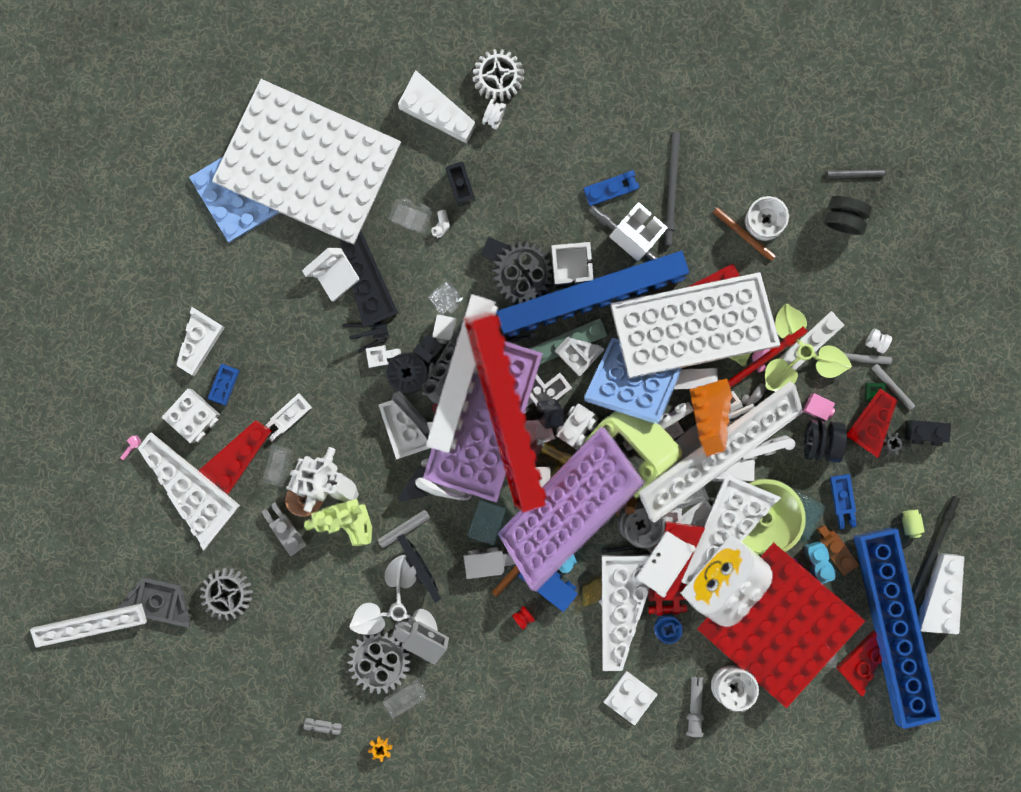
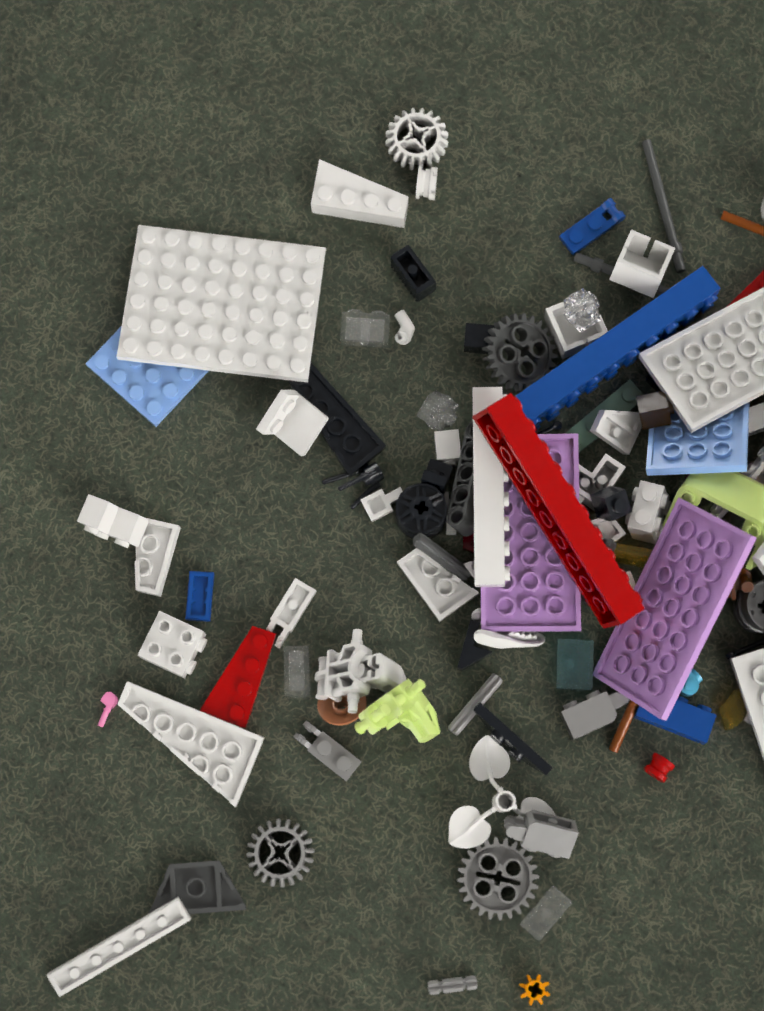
camera: 10 degrees left, 10 degrees down
none -> white brick [77,494,149,548]
none -> clear brick [563,288,600,333]
none -> dark brown brick [636,391,674,430]

